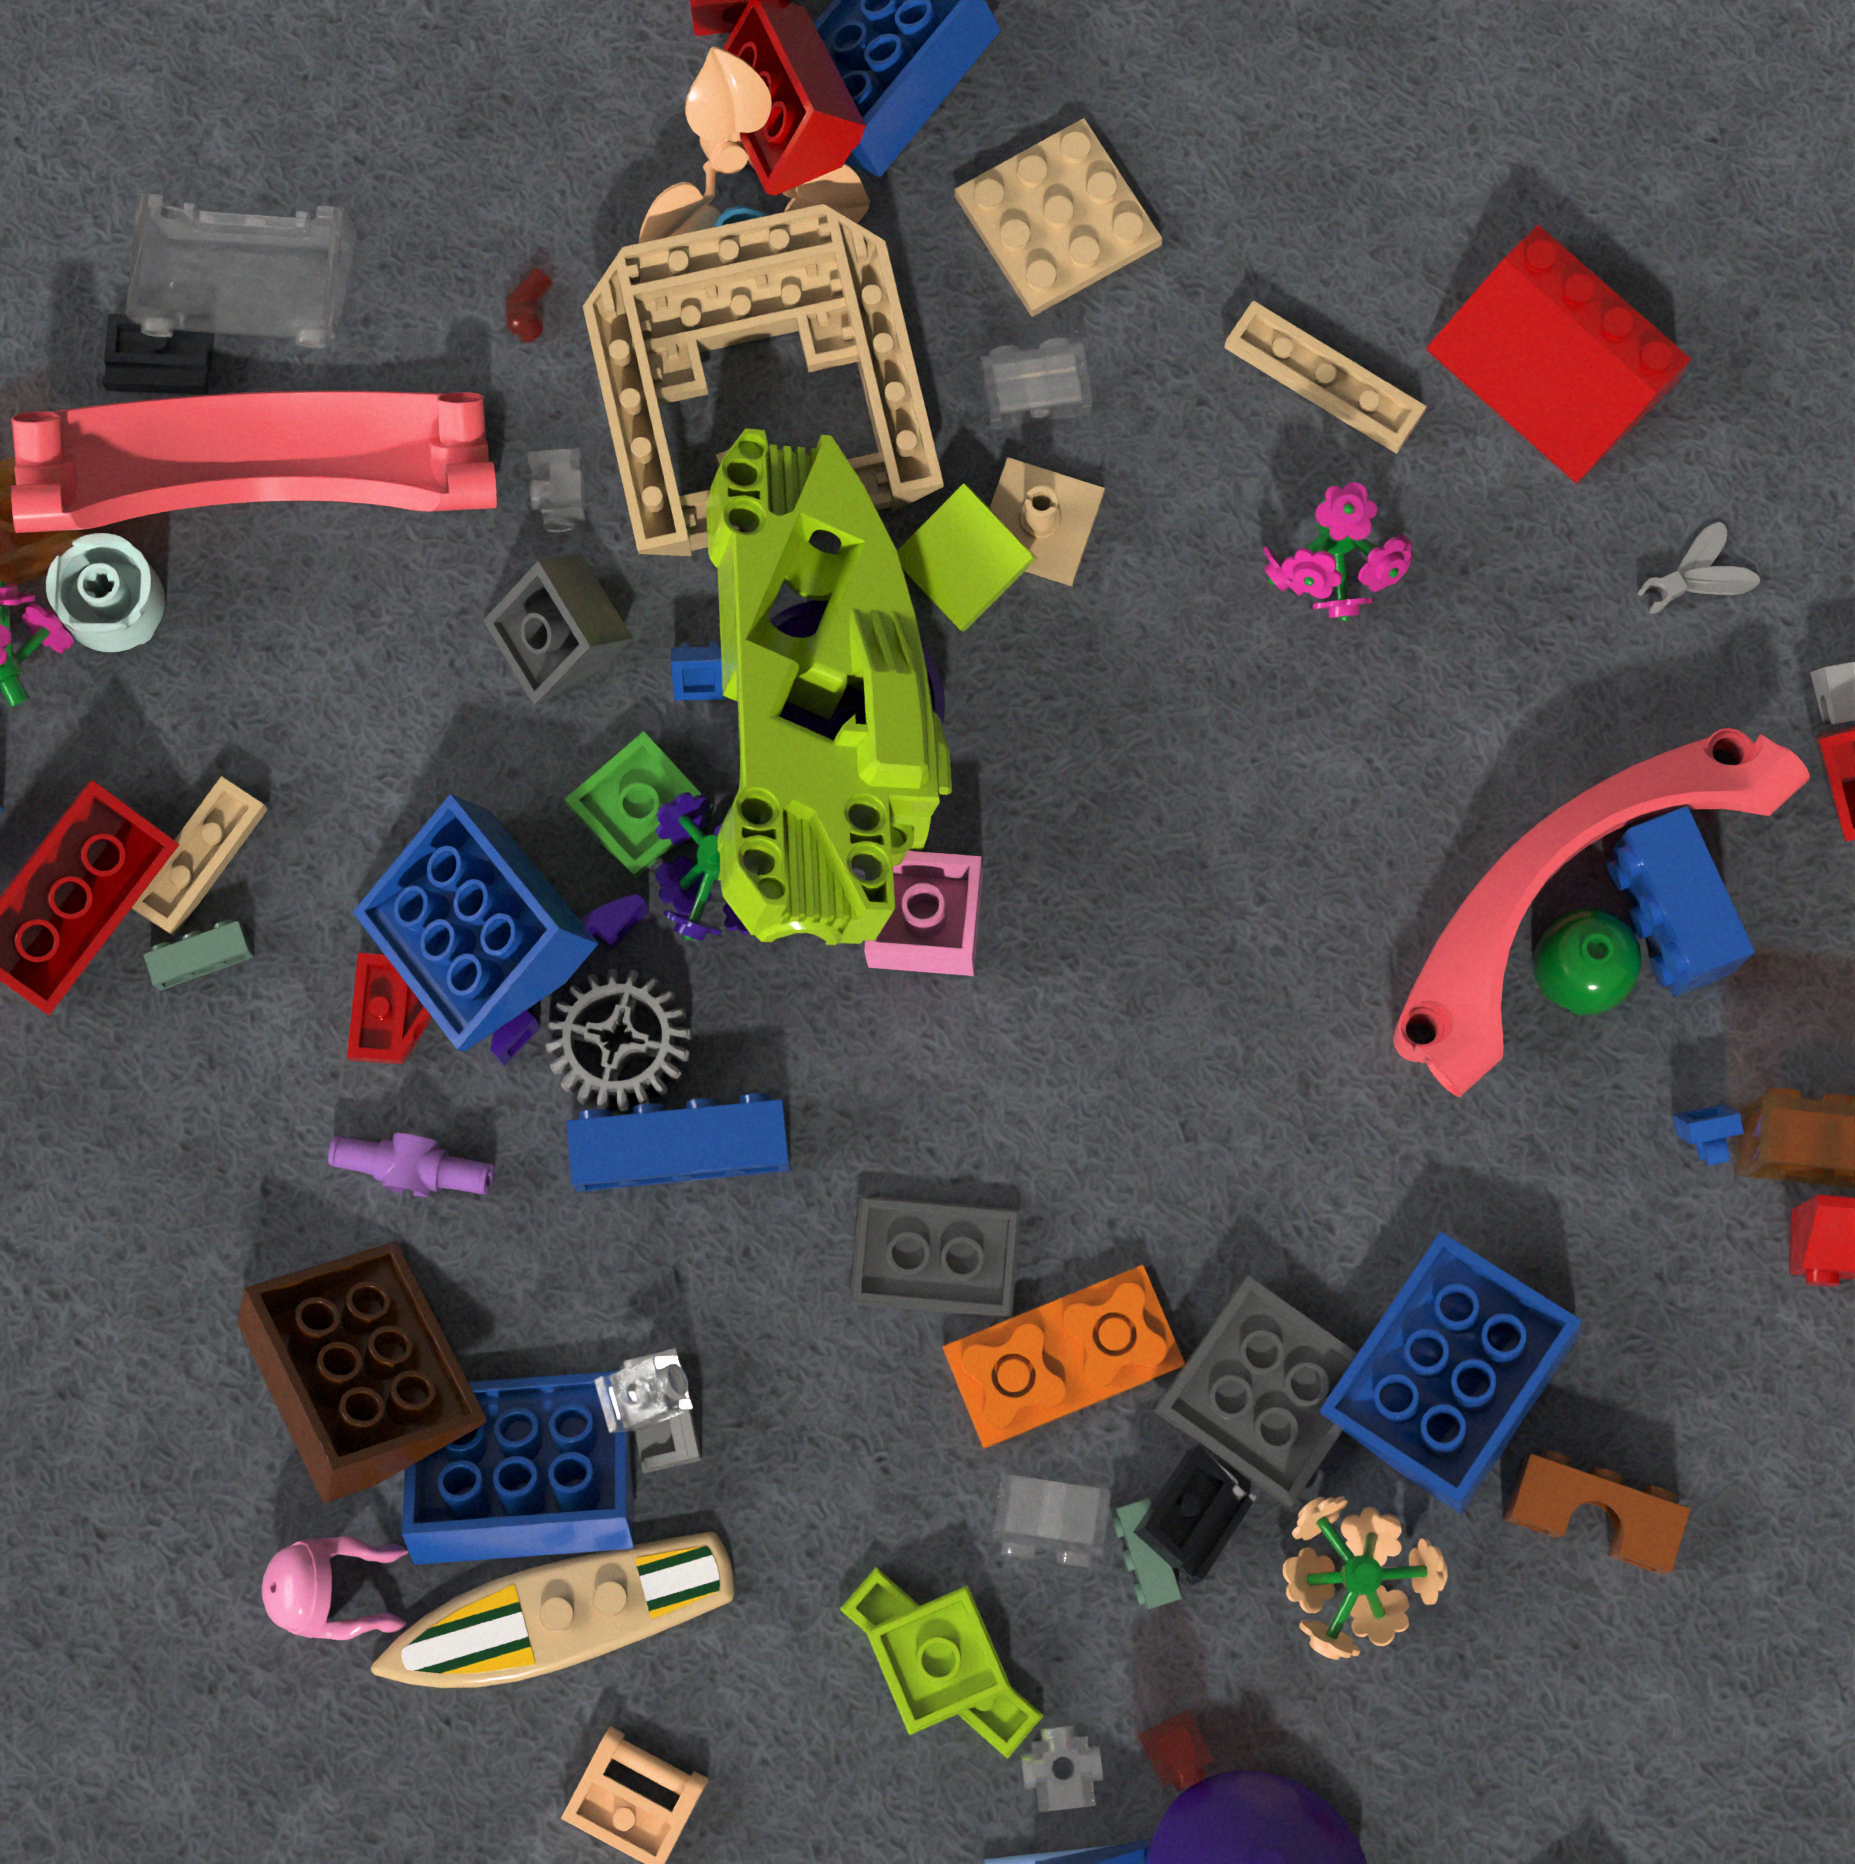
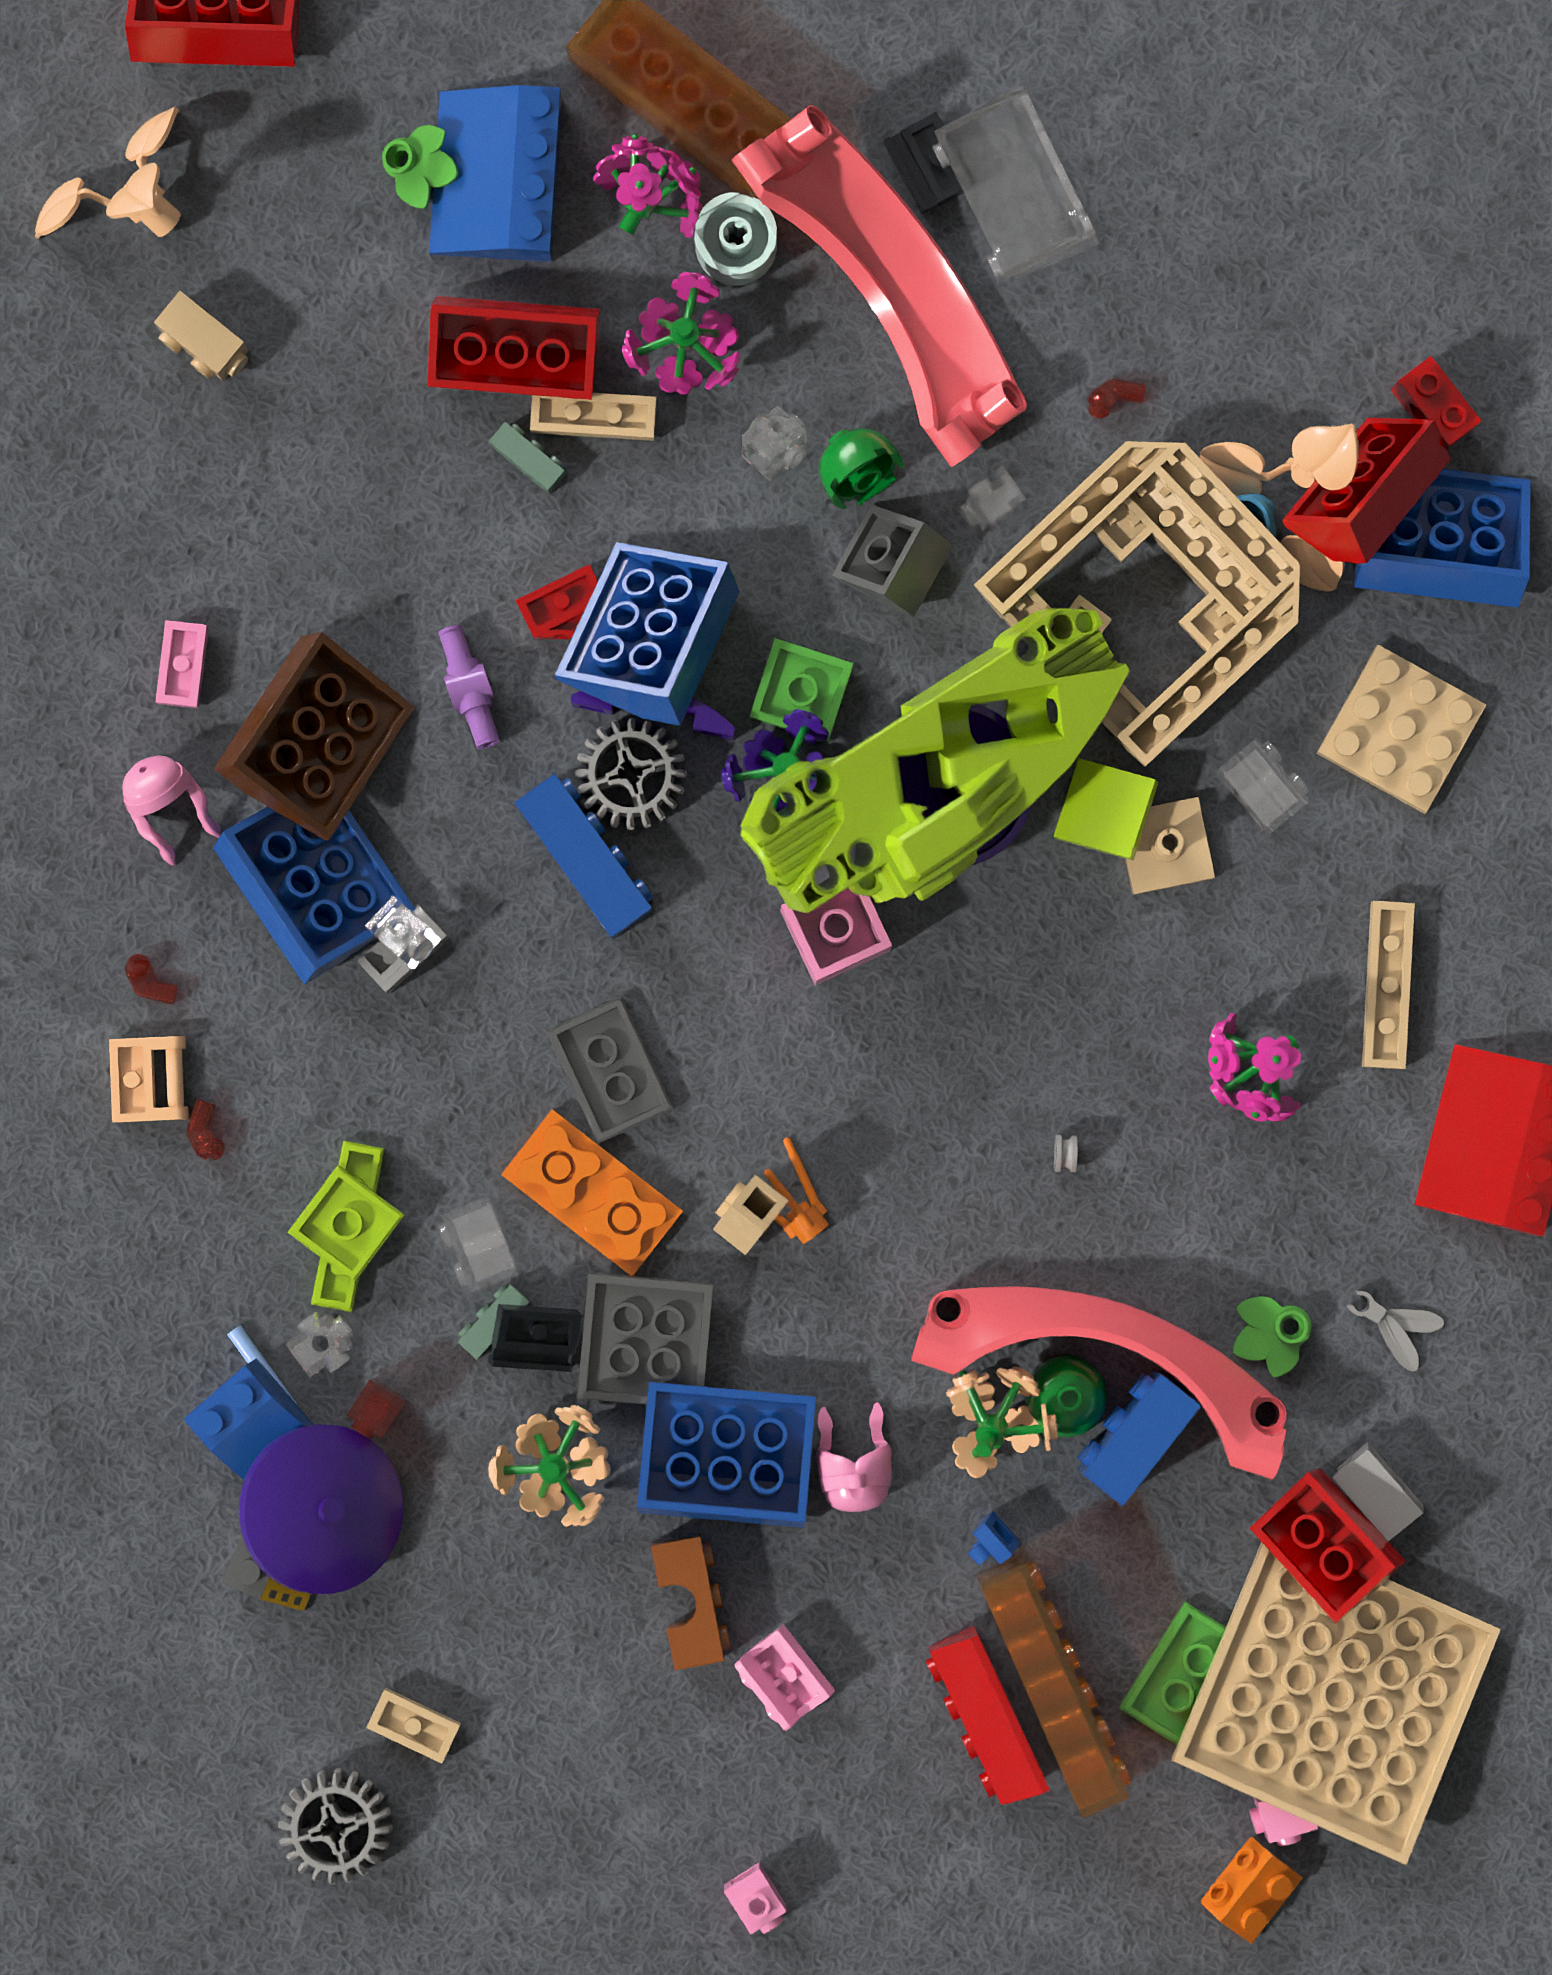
camera: 60 degrees right, 10 degrees up
tan piece [371,1531,734,1688] -> none
blue tile [671,641,726,701] -> none
none -> clear red arm [125,954,178,1005]
none -> bright pink plate [155,620,209,709]
none -> clear red arm [186,1099,225,1160]
none -> dark pink plant [622,272,740,395]
none -> tan brick [713,1175,788,1255]
none -> bright pink bracket [735,1624,835,1731]
none -> clear brick [742,405,807,482]
none -> orange plant [764,1137,829,1244]
none -> bright pink hair [815,1402,892,1512]
none -> green cylinder [819,428,904,509]
none -> light nougat plant [946,1367,1060,1478]
none -> light grey bush [1054,1135,1078,1172]
none -> bright green plate [1233,1296,1312,1377]

